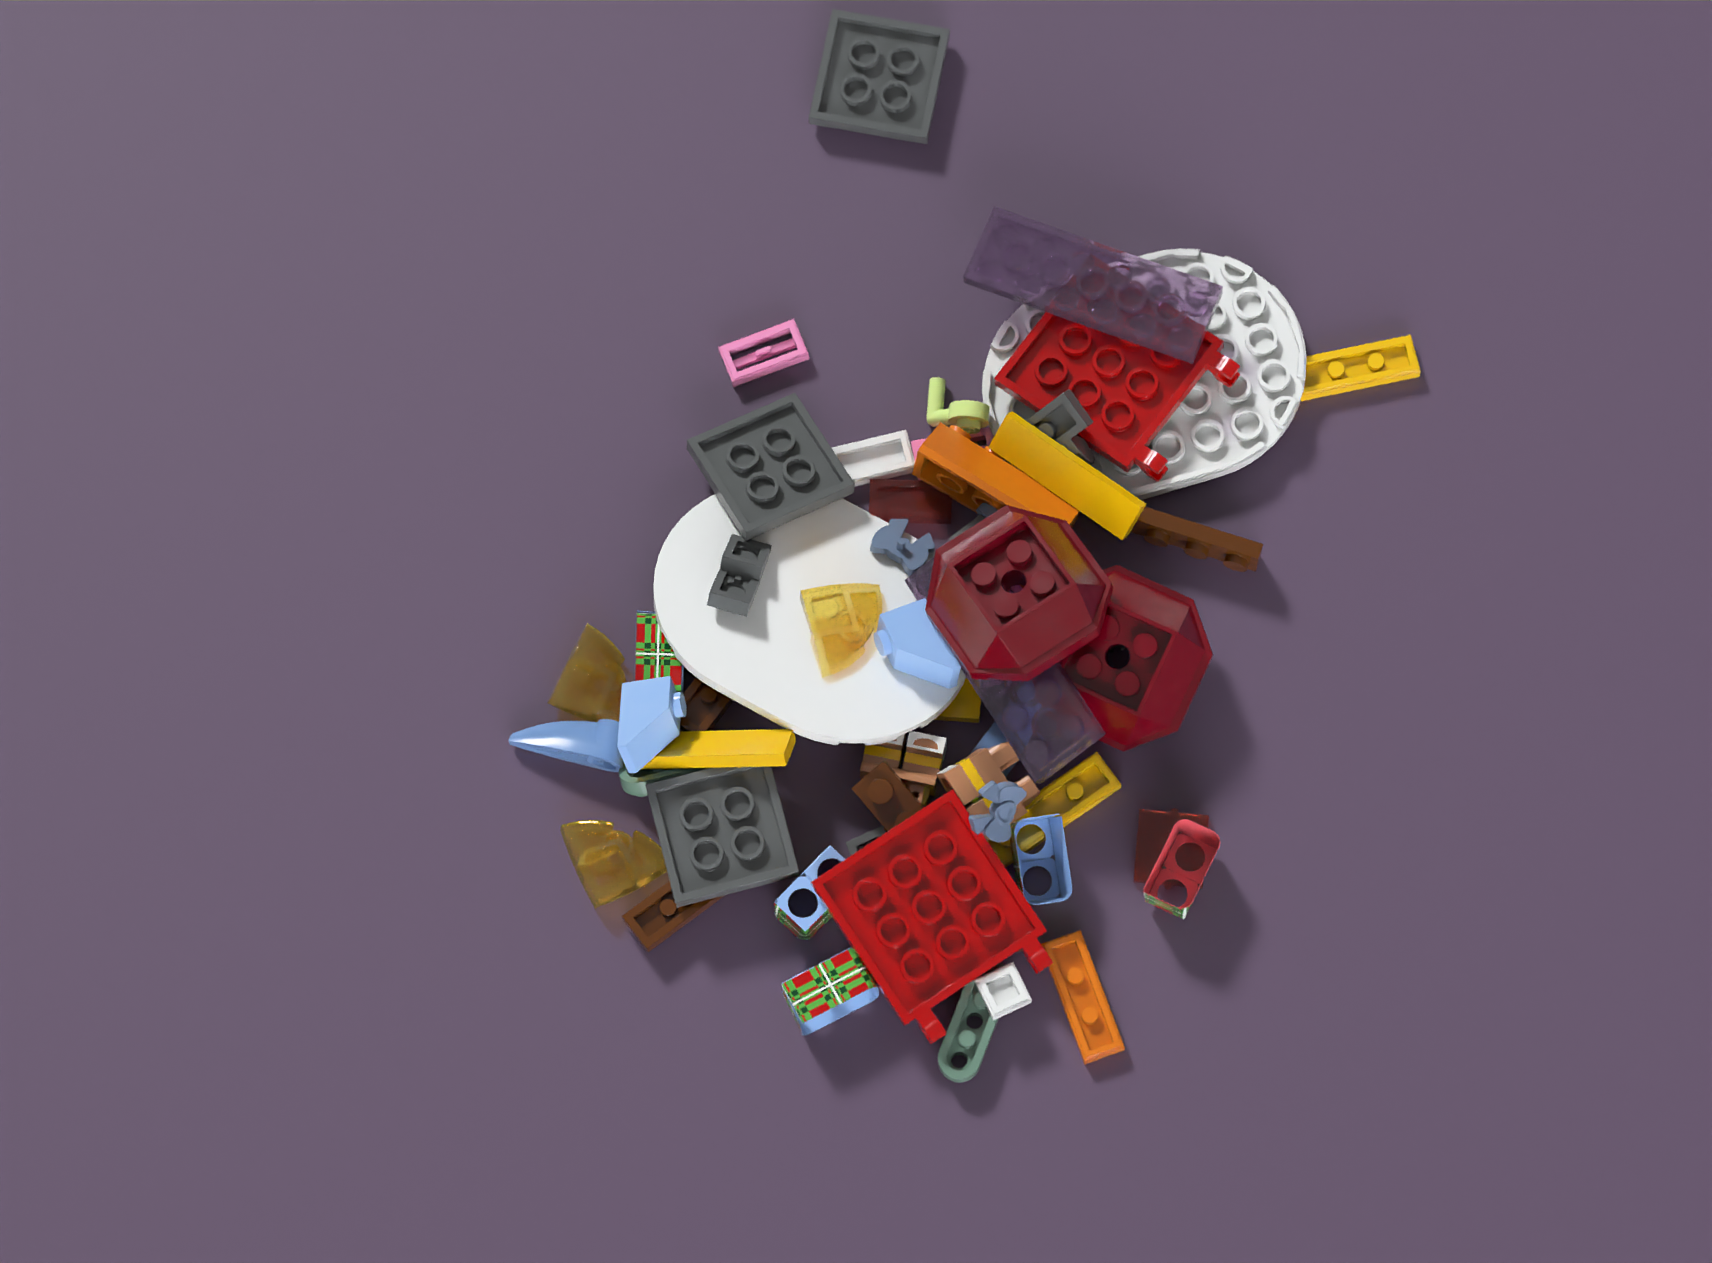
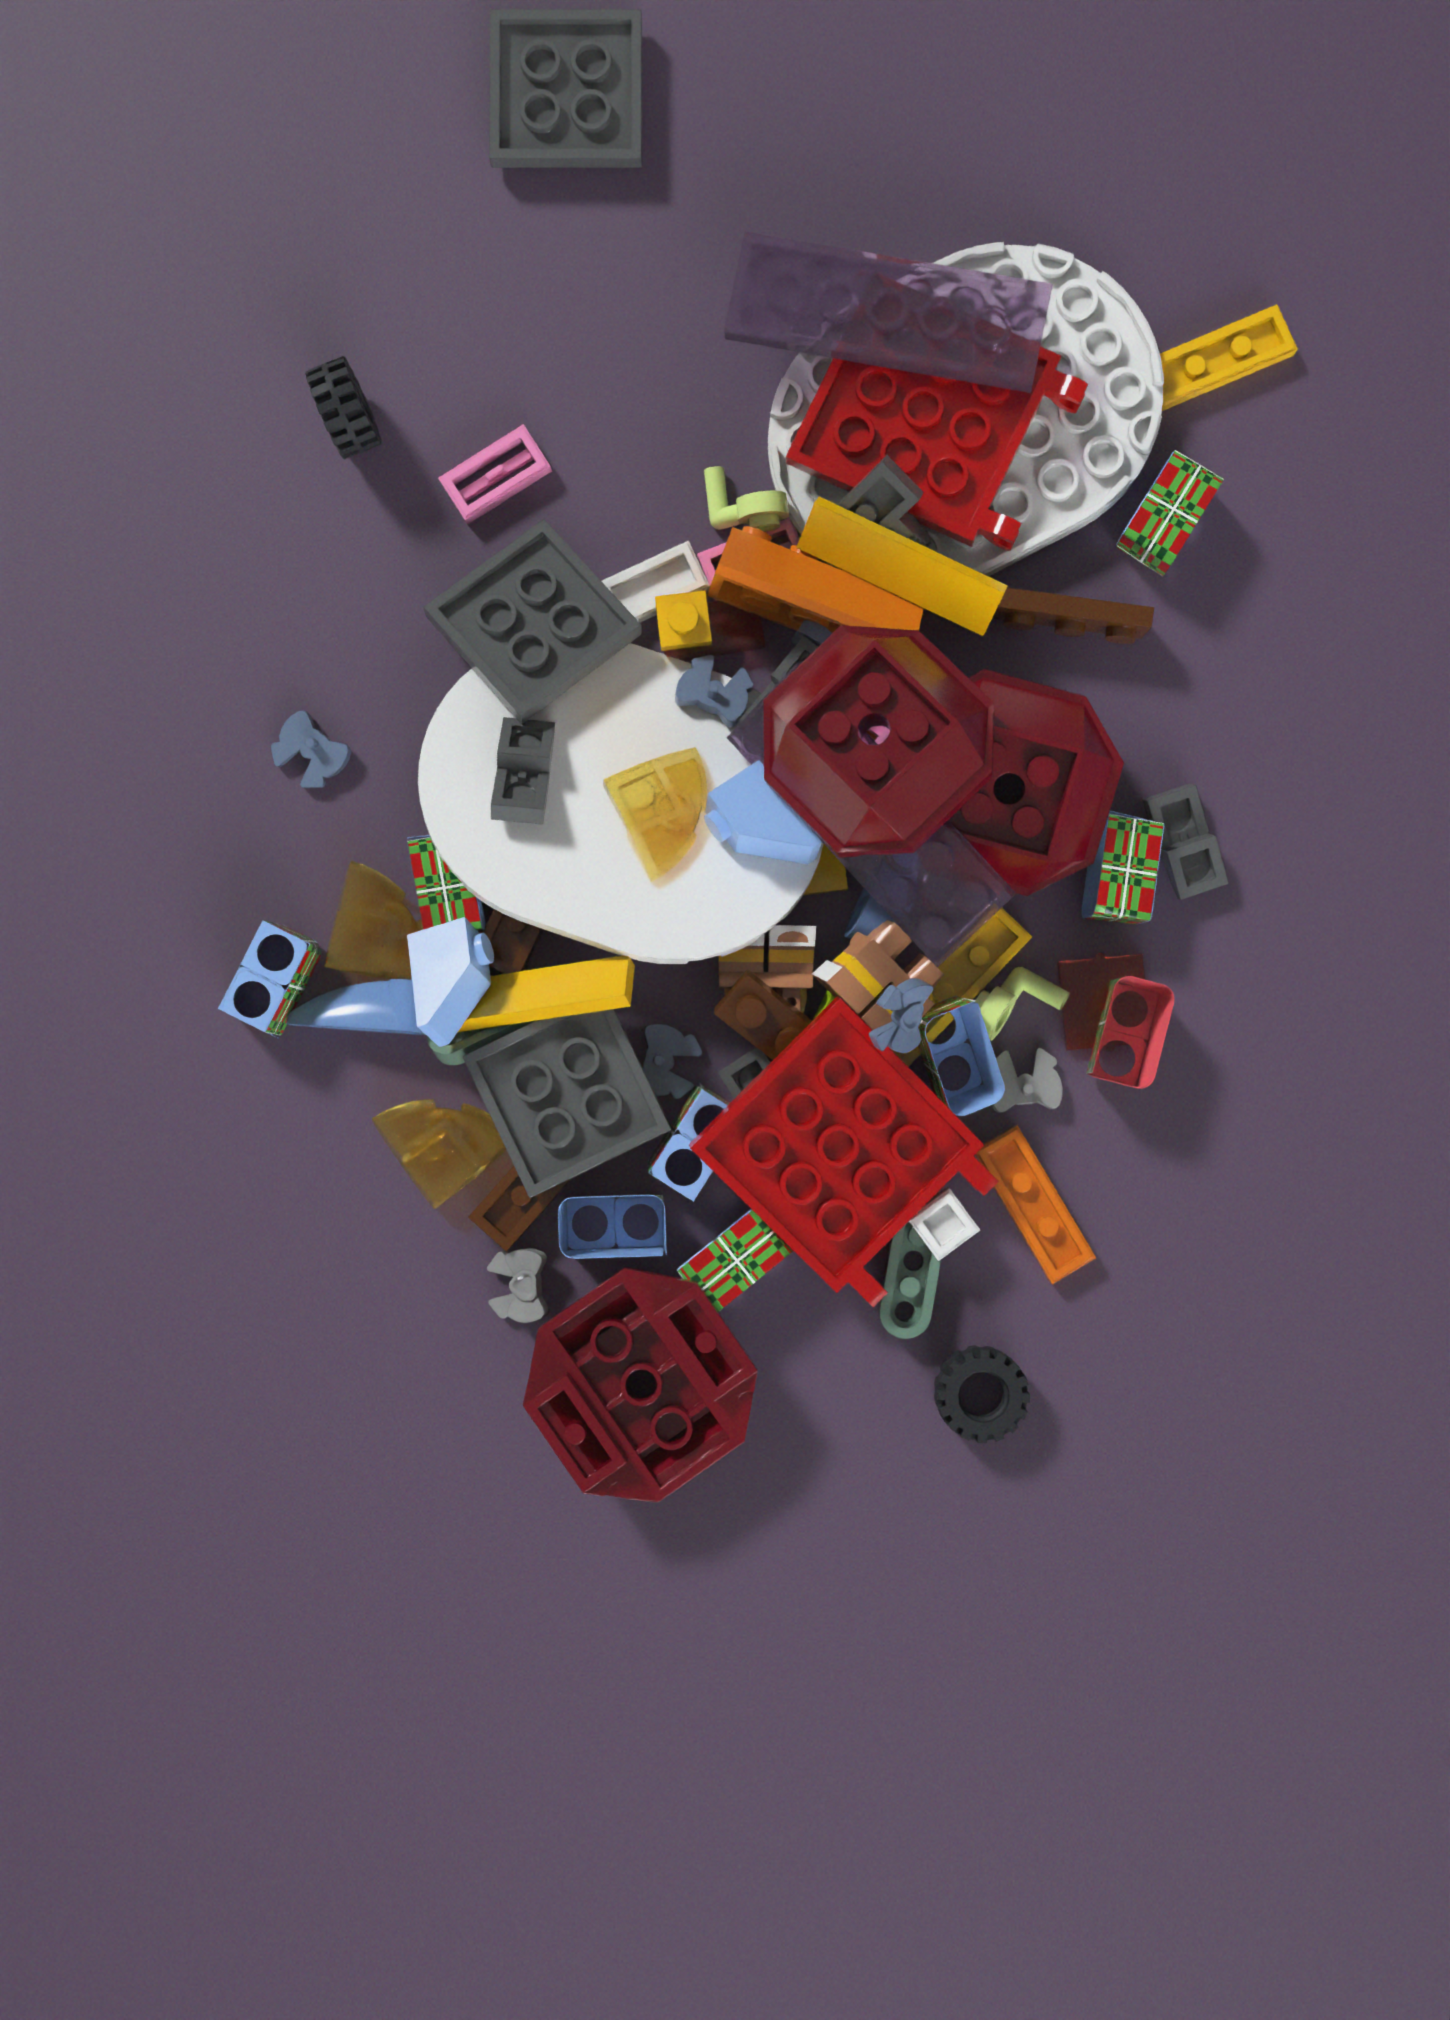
camera: 15 degrees left, 15 degrees up
none -> light blue piece [218,920,321,1038]
none -> sand blue piece [271,711,352,788]
none -> black tyre [305,356,382,460]
none -> light grey piece [487,1248,549,1323]
none -> dark red piece [523,1267,758,1503]
none -> light blue piece [558,1195,667,1259]
none -> sand blue piece [643,1024,702,1099]
none -> yellow plate [655,590,712,651]
none -> black tyre [934,1345,1030,1443]
none -> yellowish green plate [975,967,1070,1041]
none -> light grey piece [992,1048,1063,1113]
none -> piece [1081,811,1165,924]
none -> piece [1116,450,1224,576]
none -> dark grey slope [1142,783,1229,900]

